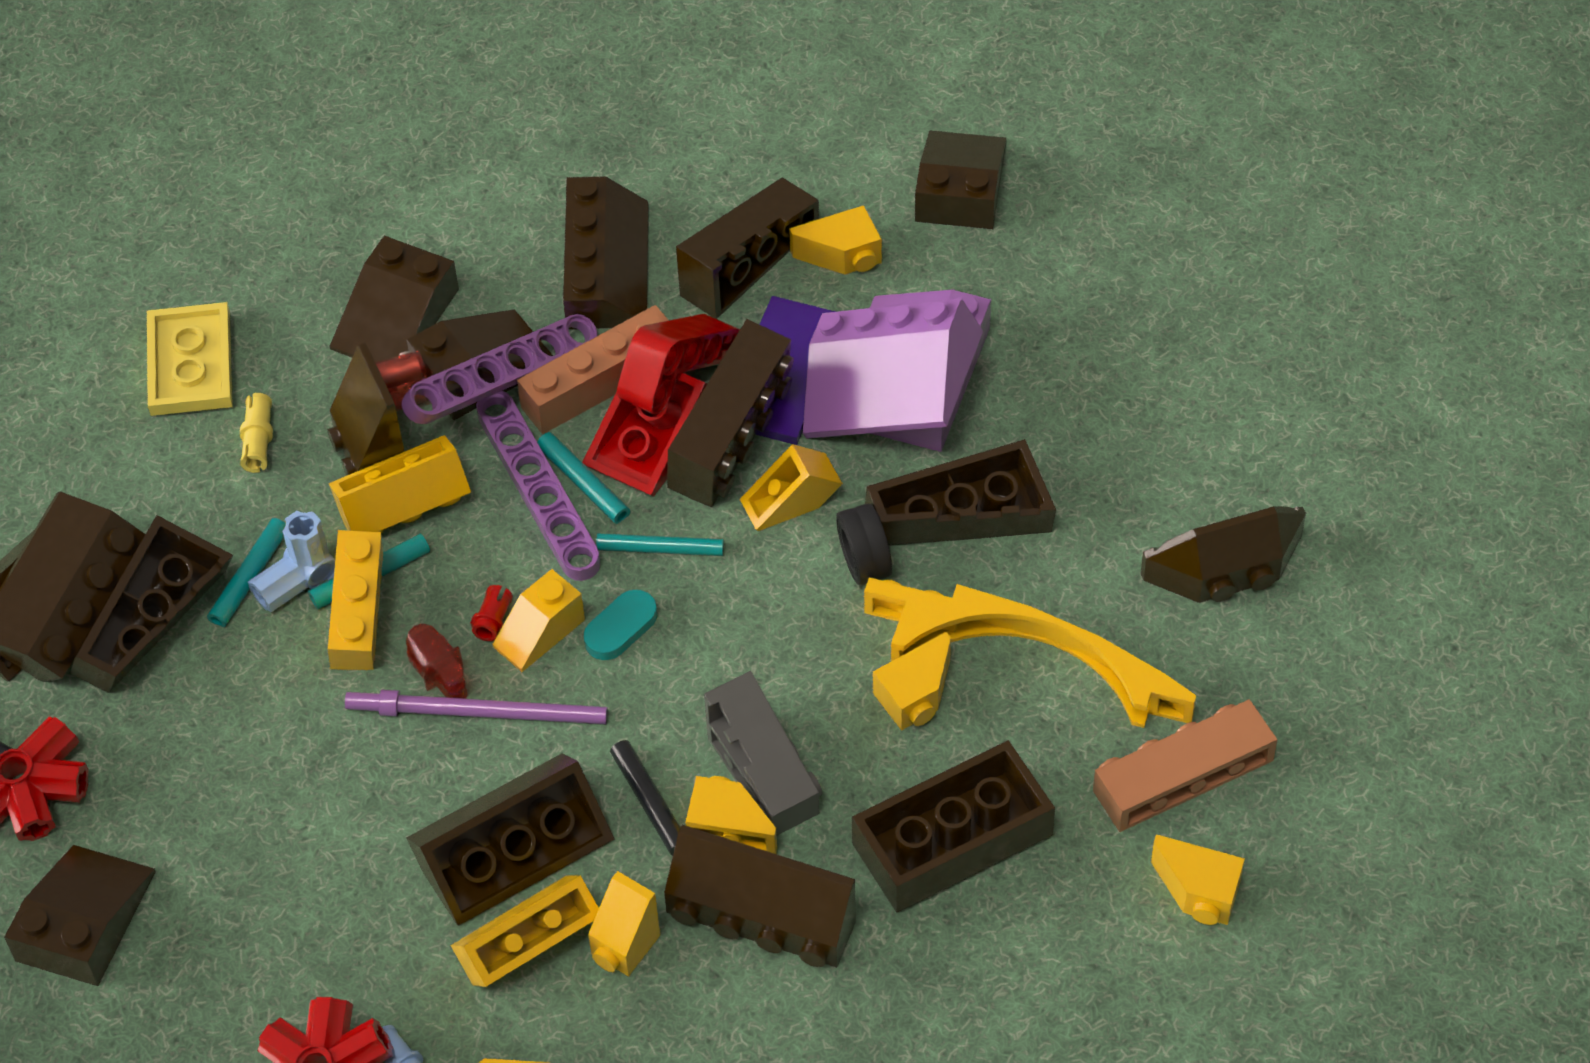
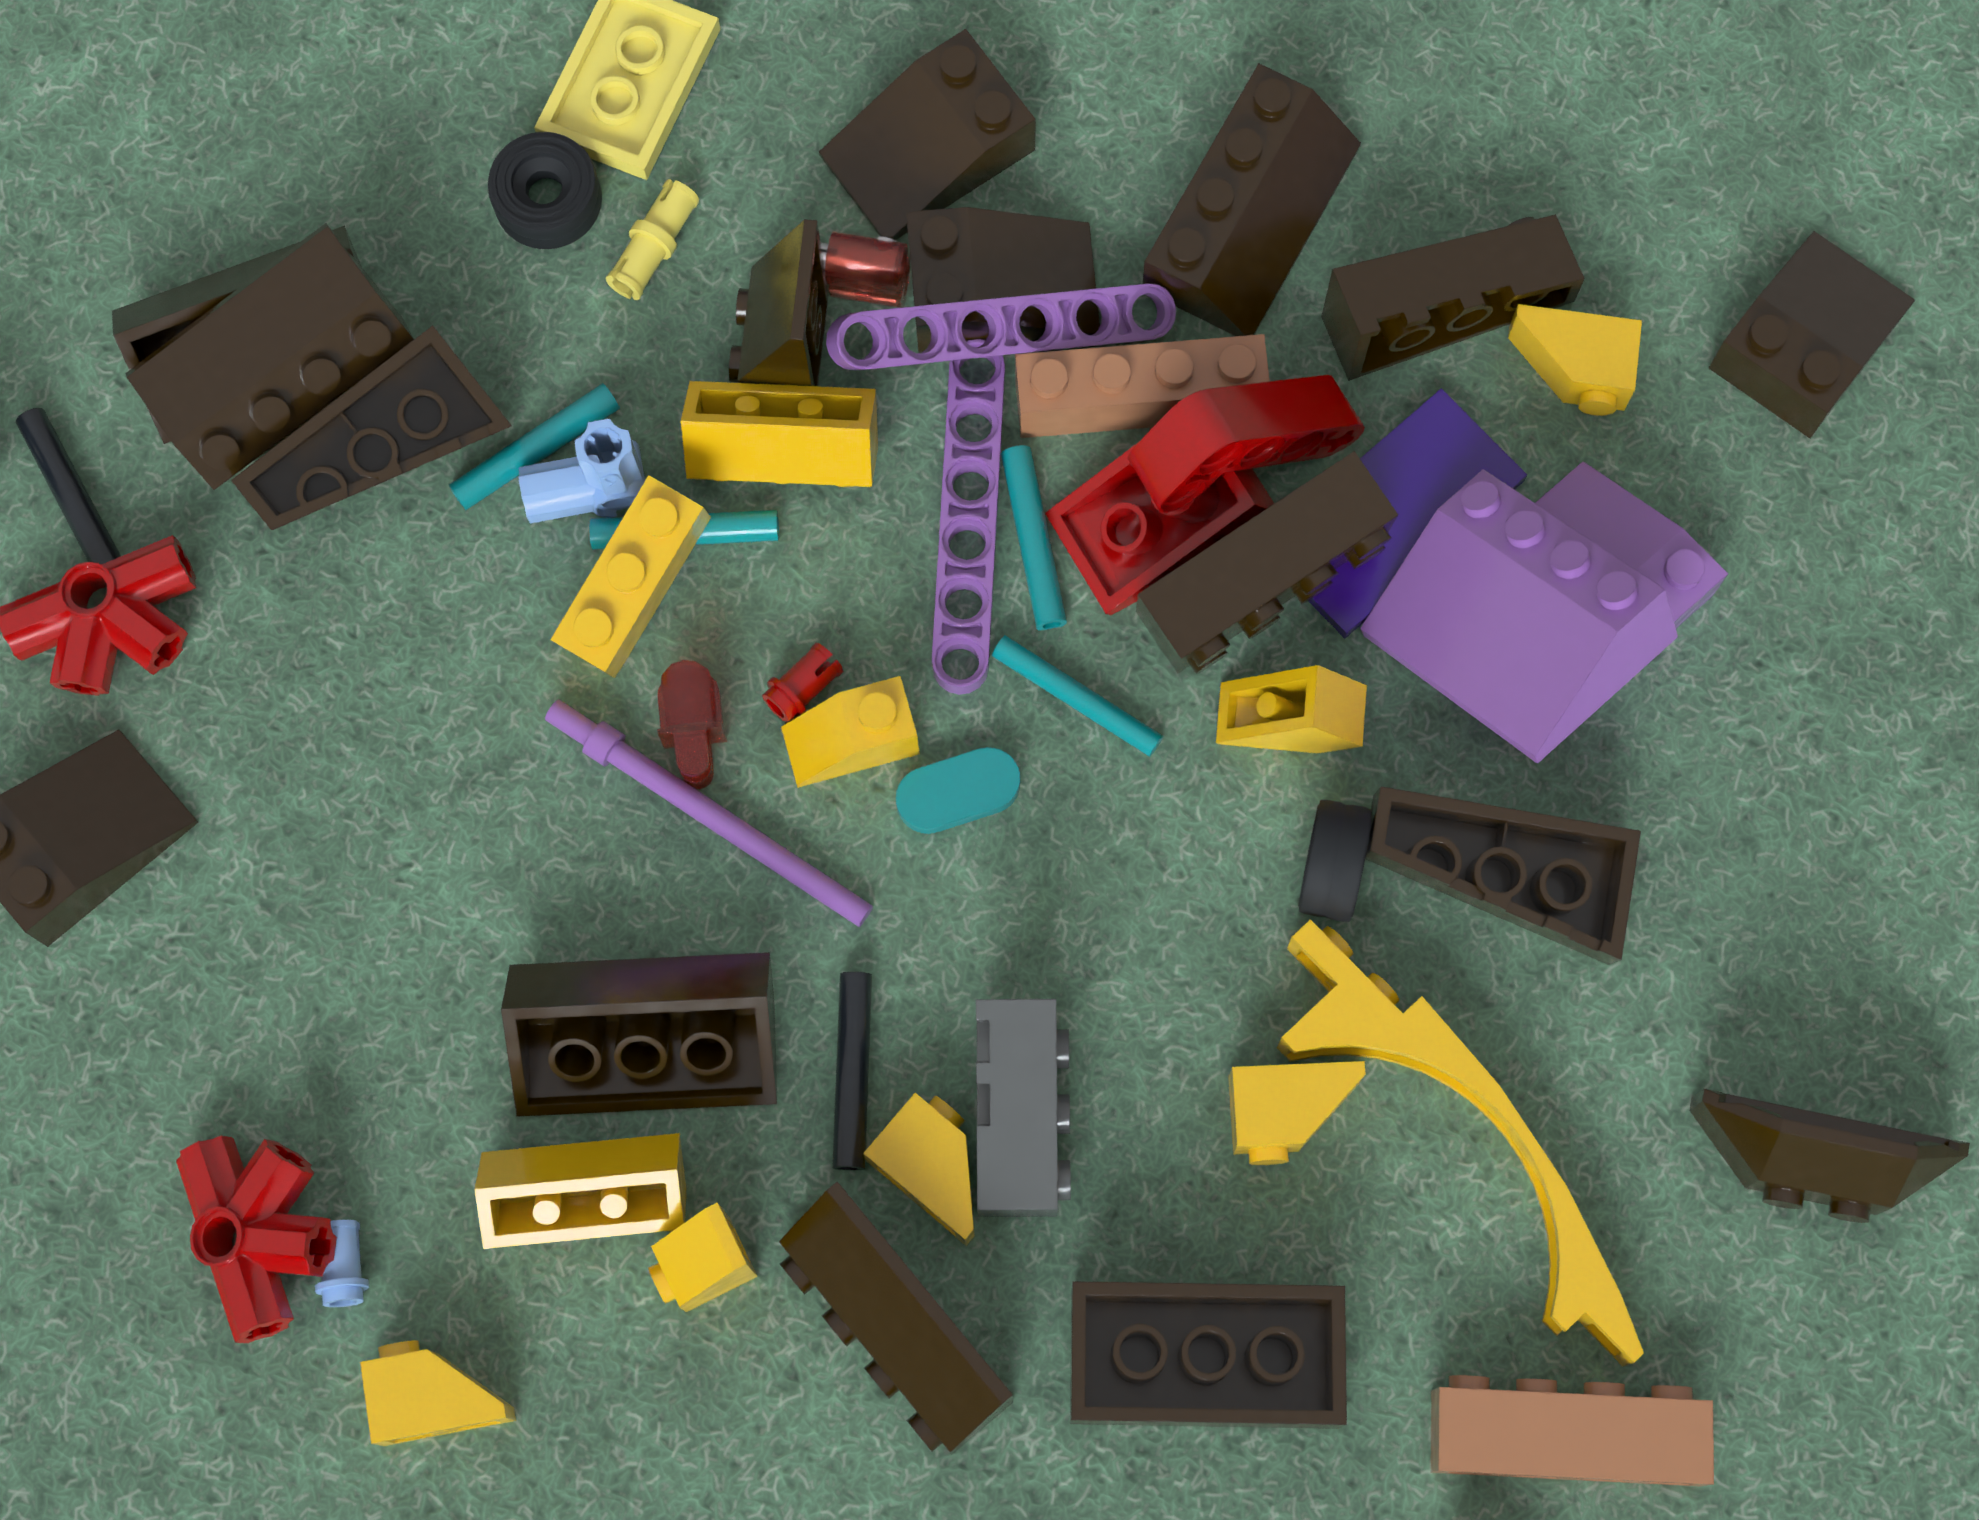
camera: 30 degrees right, 20 degrees up
none -> black tyre [488,132,602,249]

